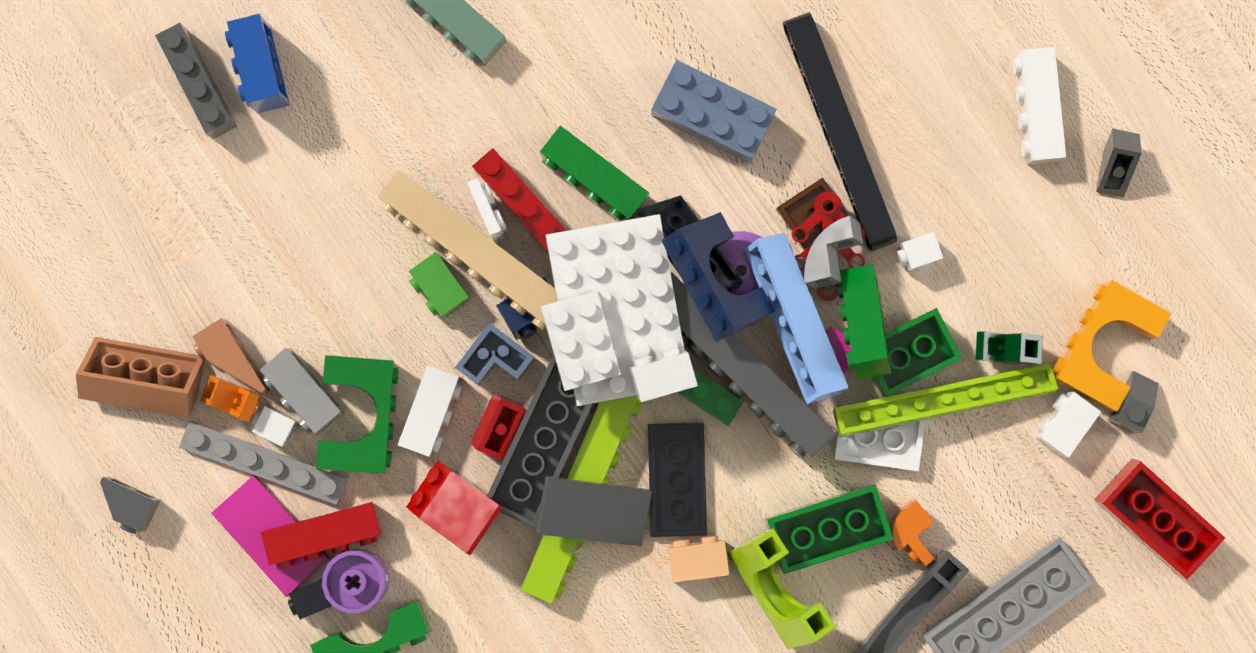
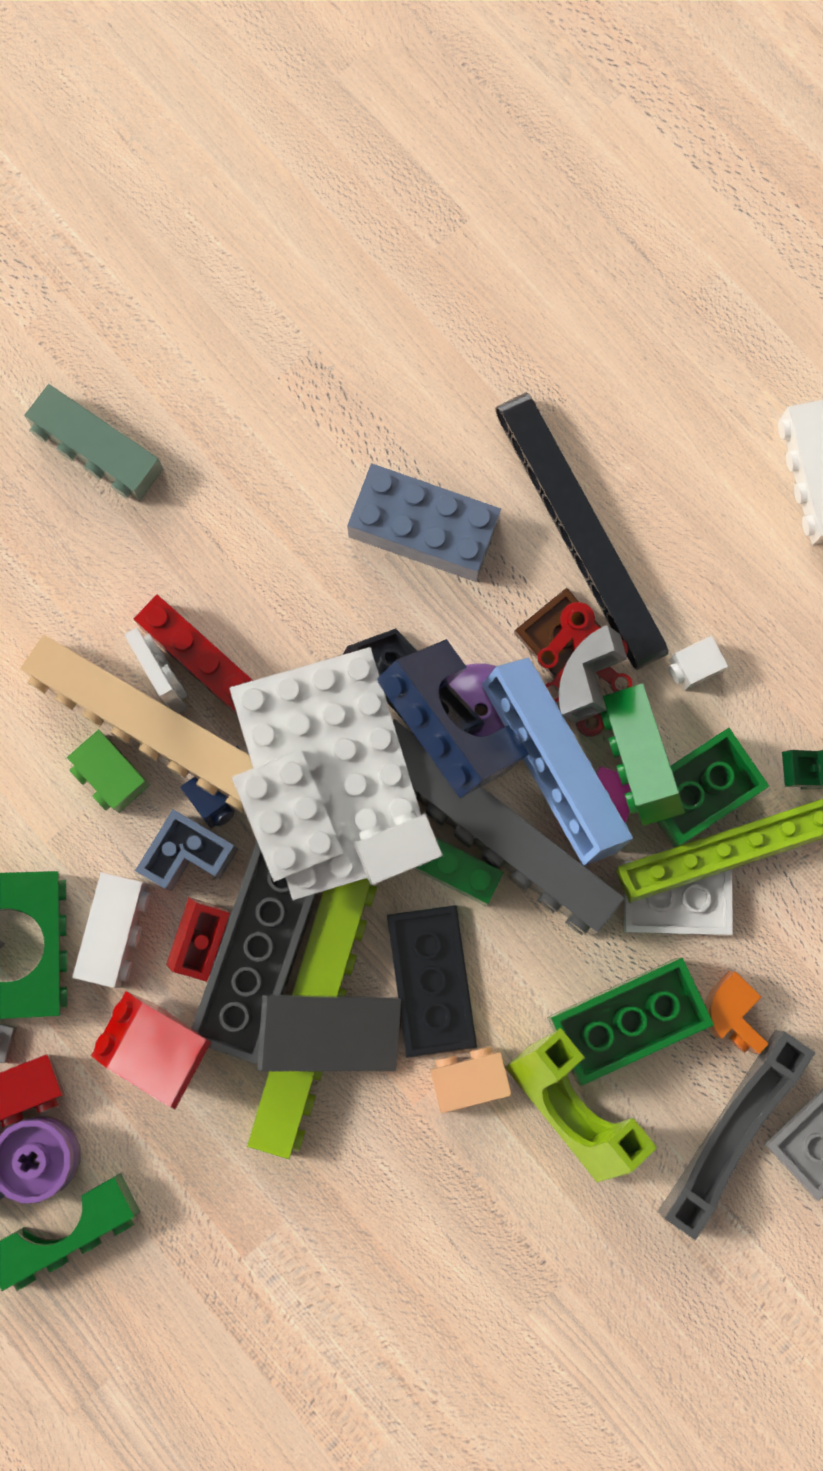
camera: 10 degrees left, 5 degrees down
green brick [540,125,649,221] -> none

